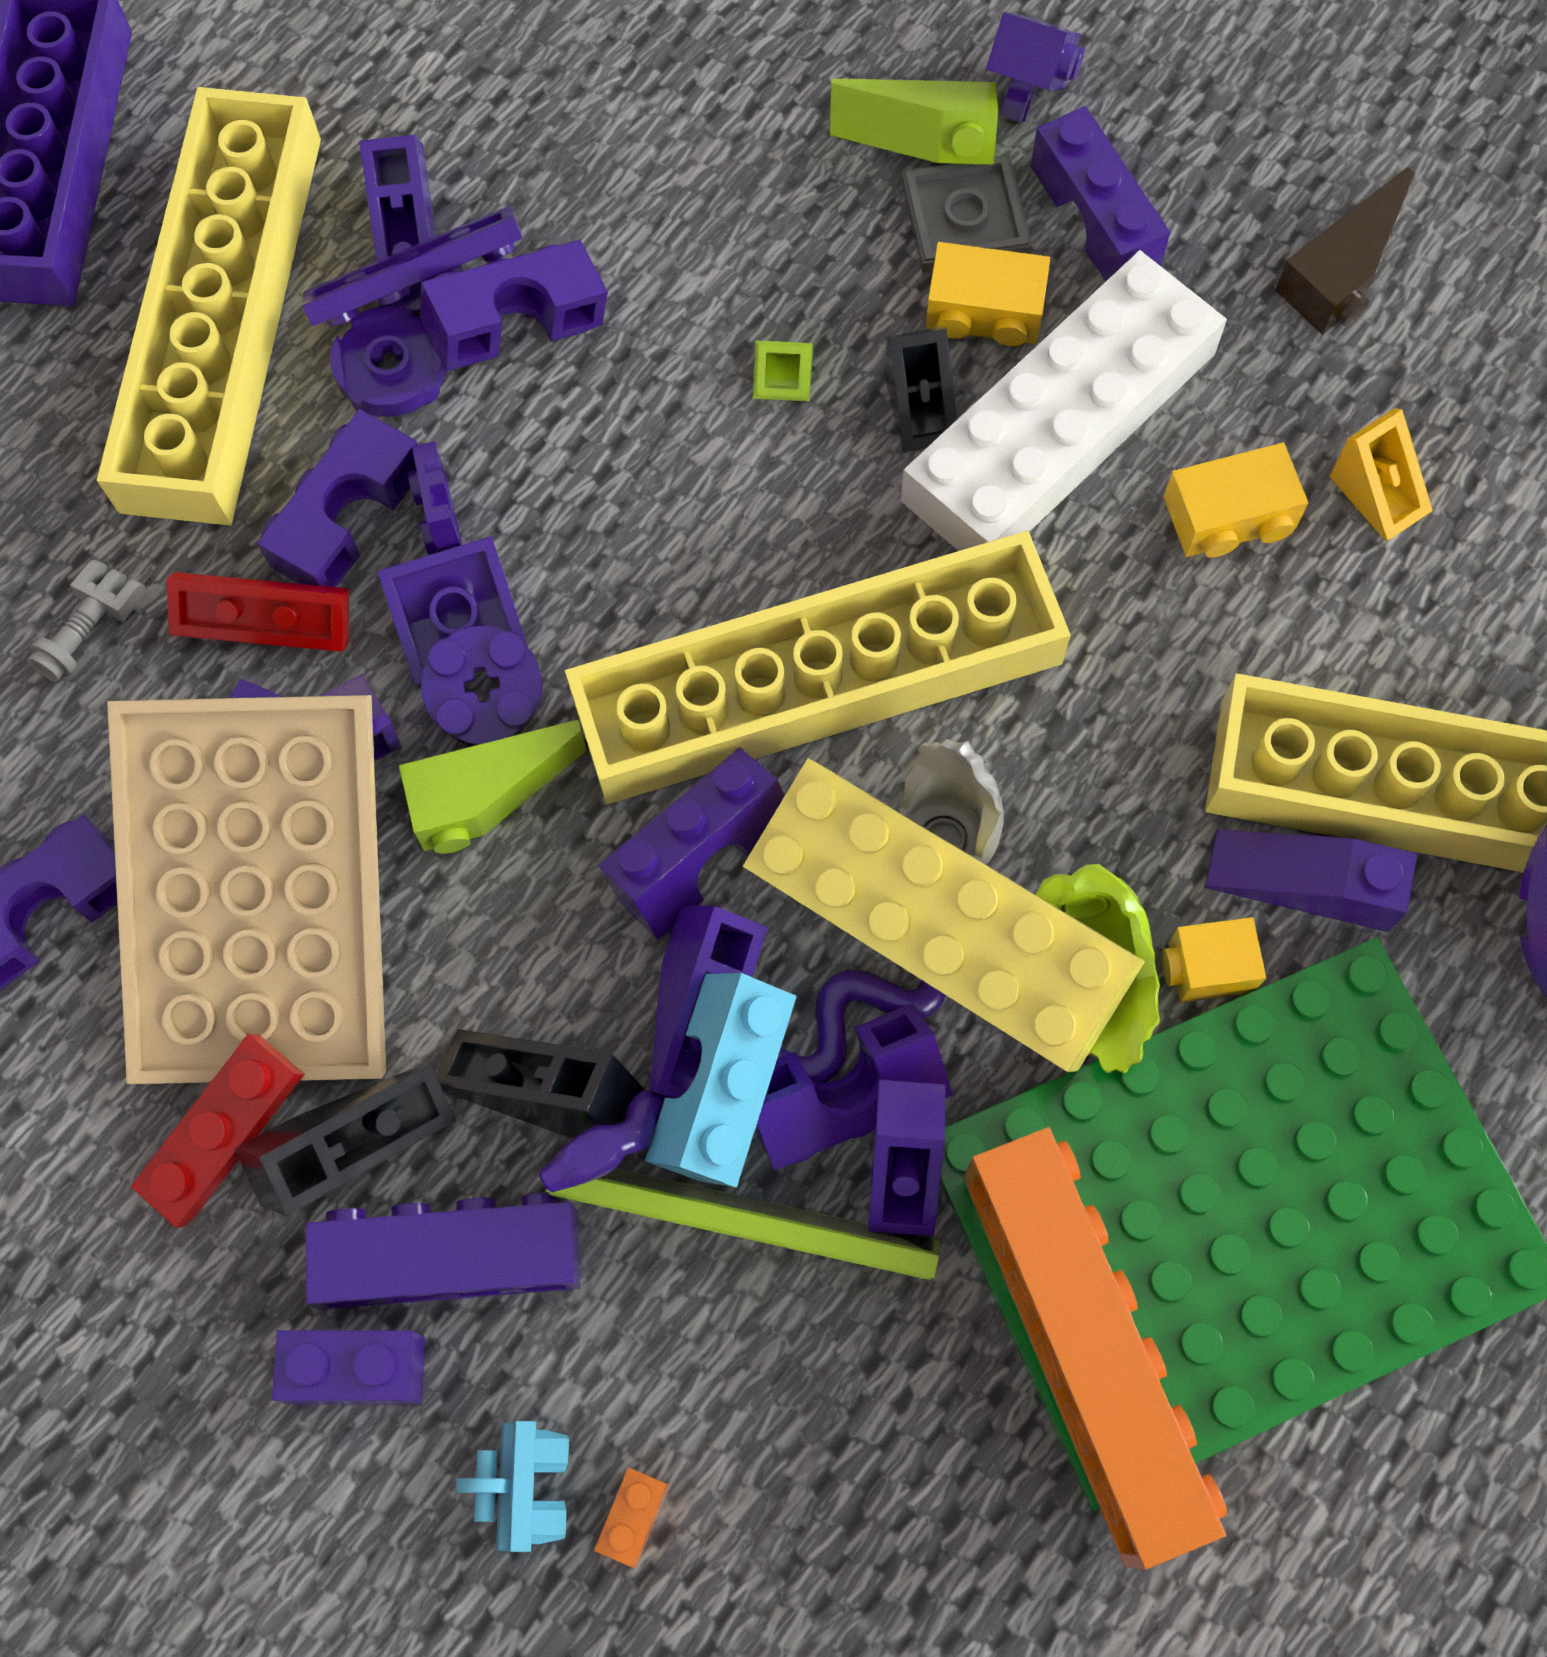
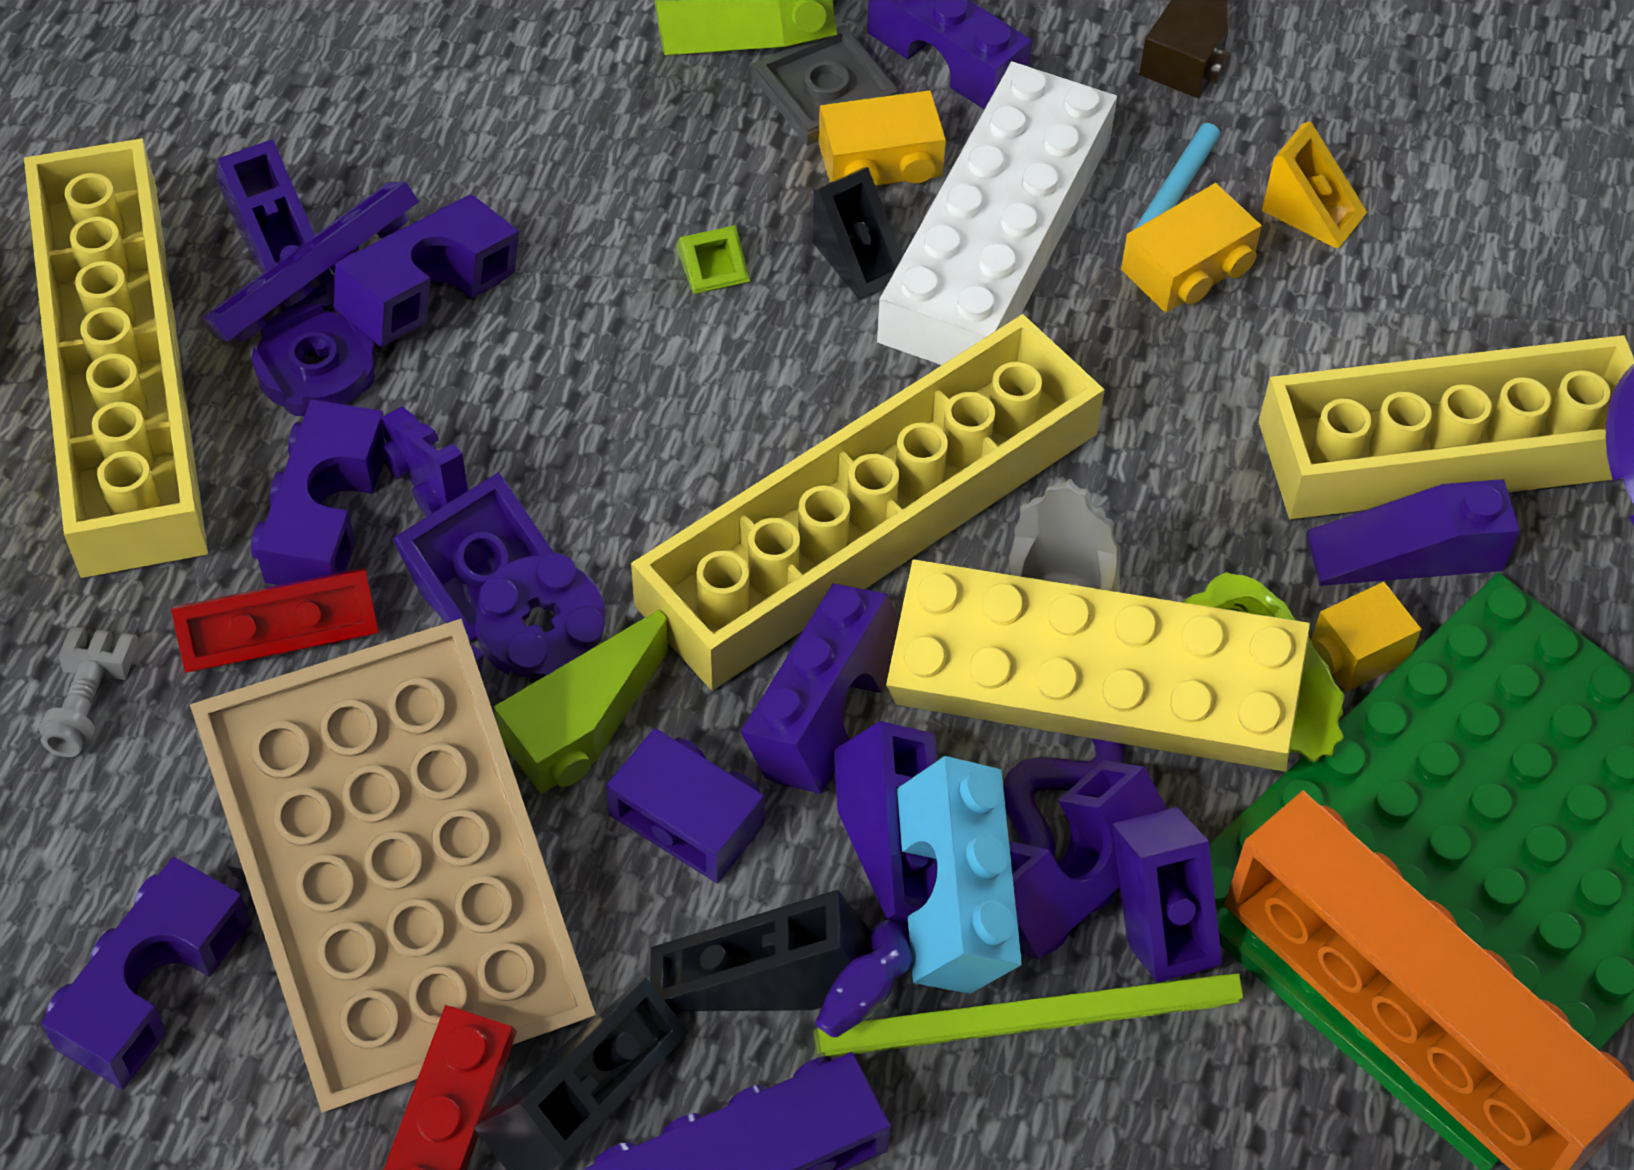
camera: 25 degrees left, 15 degrees down
none -> dark purple brick [606,727,764,884]
none -> medium azure bar [1134,123,1220,229]

